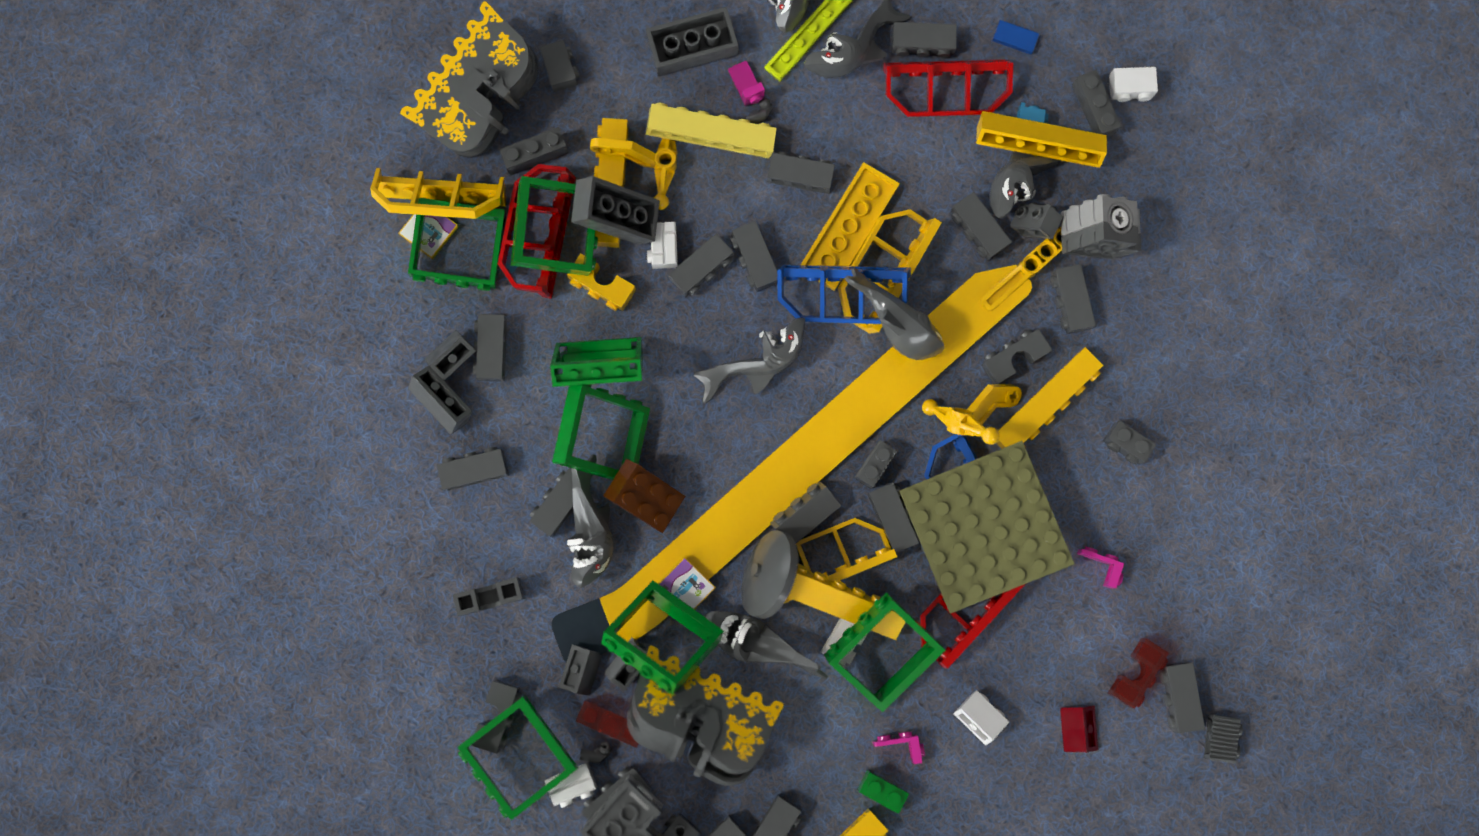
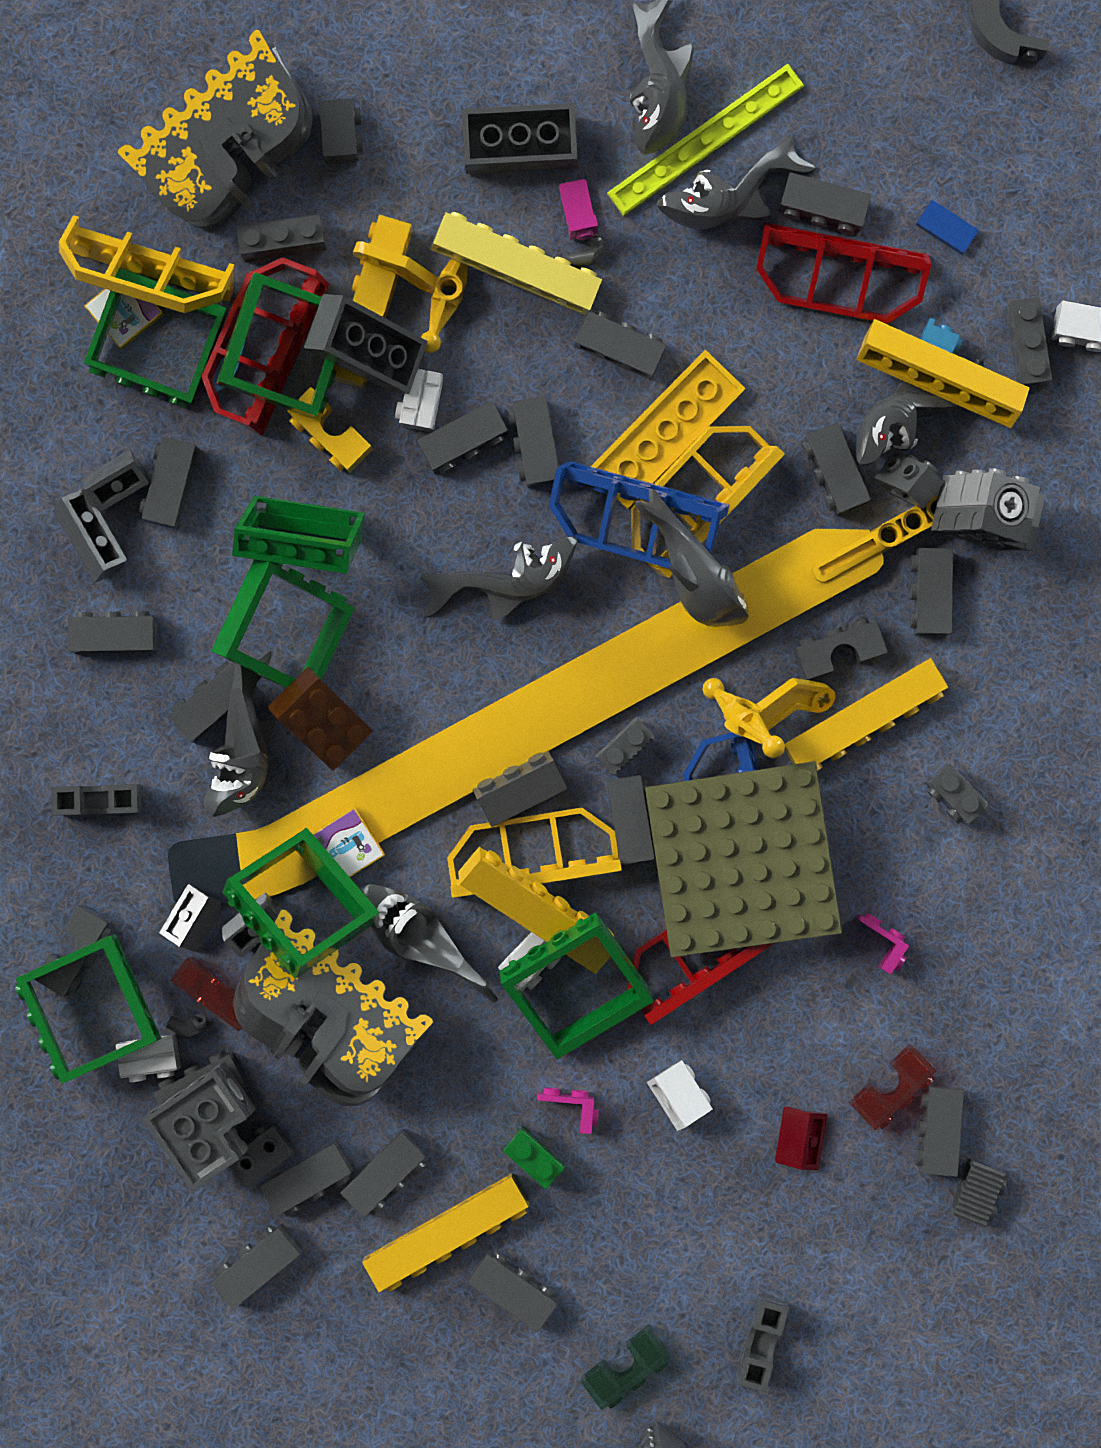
camera: 20 degrees right, 5 degrees up
dark grey dish [741,530,798,619] -> none

